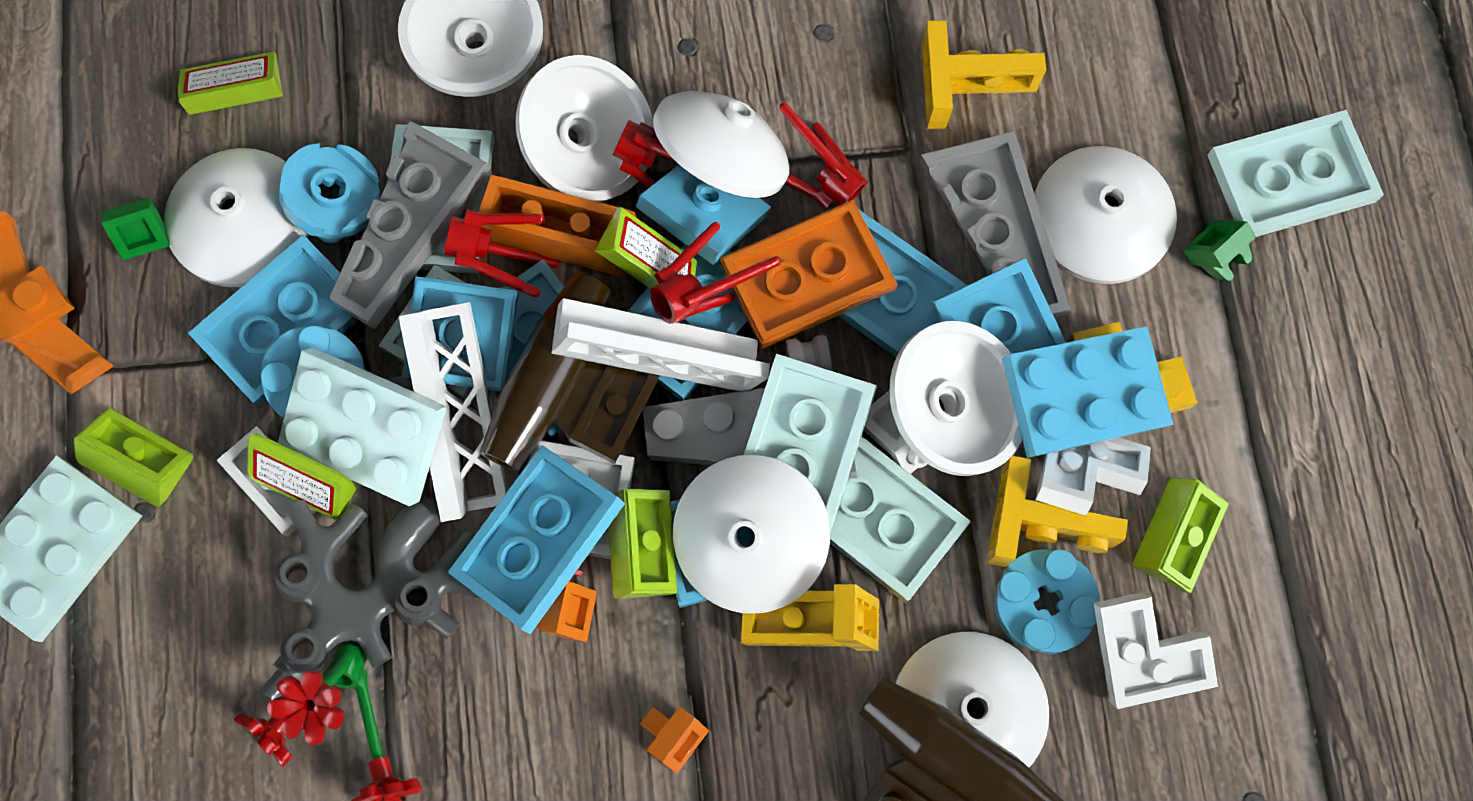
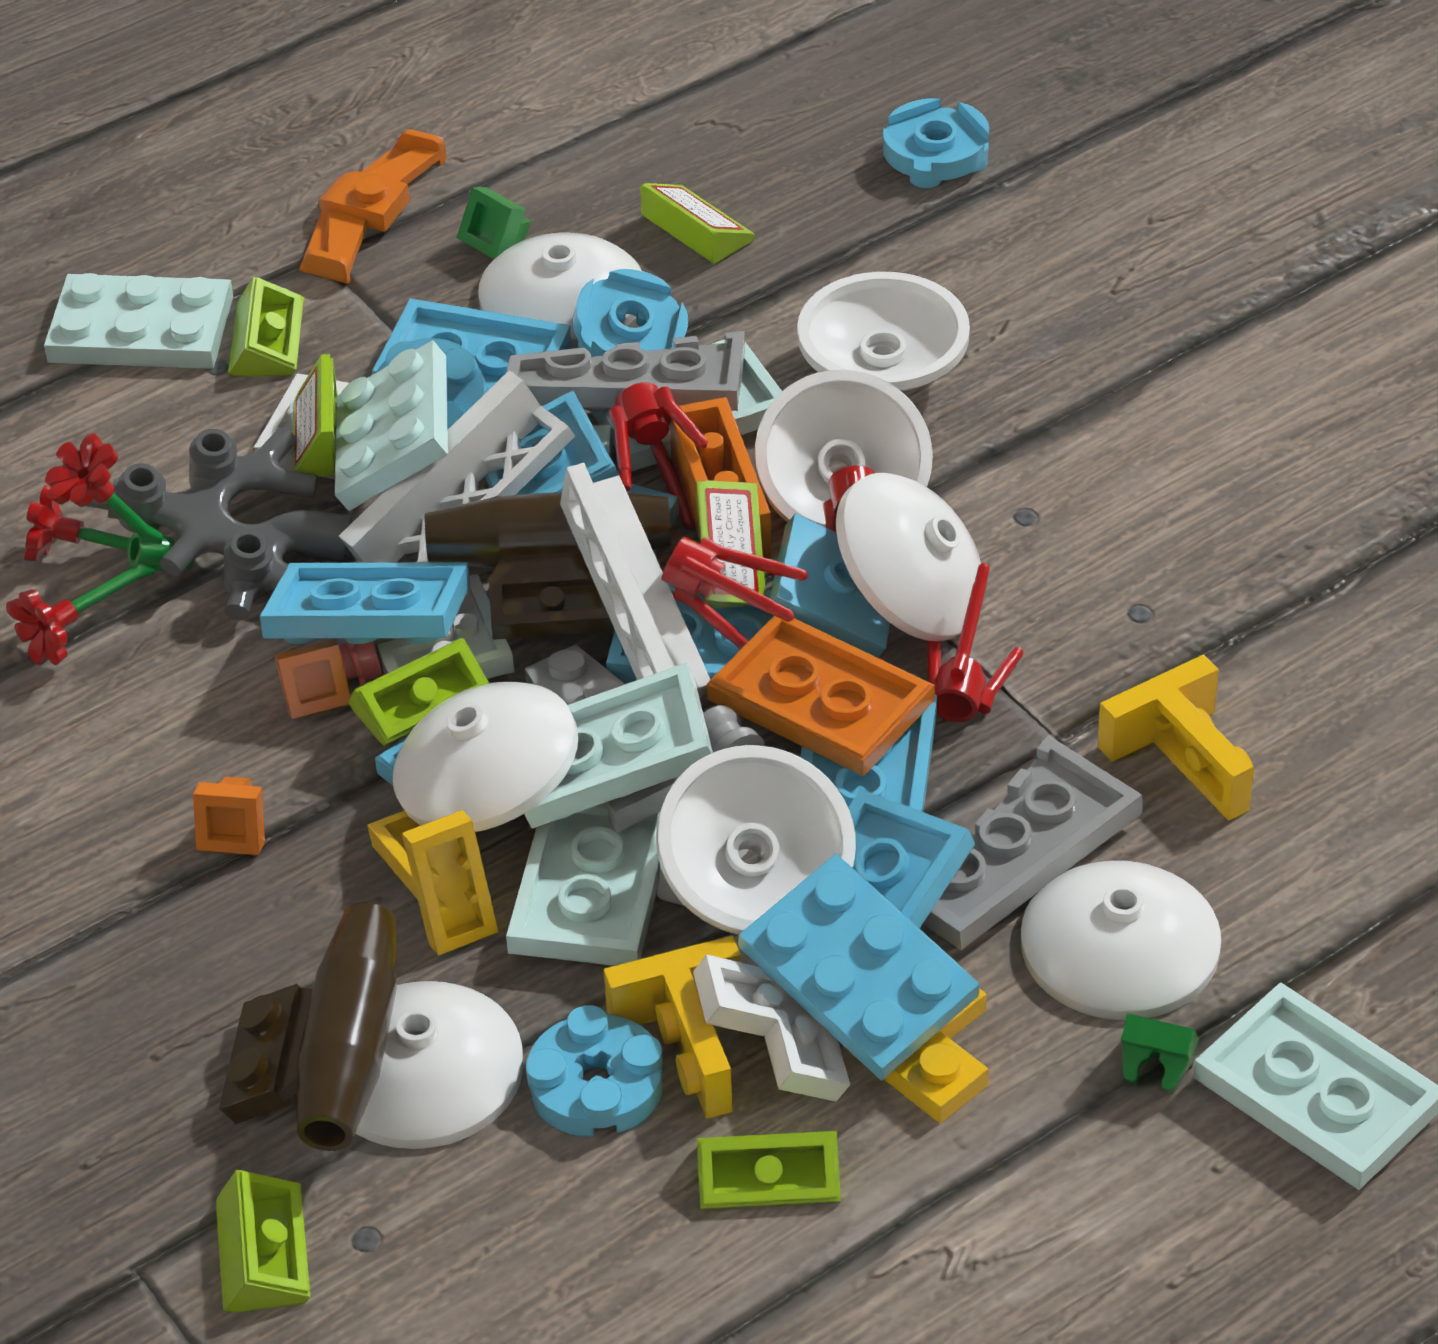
camera: 65 degrees right, 30 degrees down
white plate [1093,592,1218,709] -> none

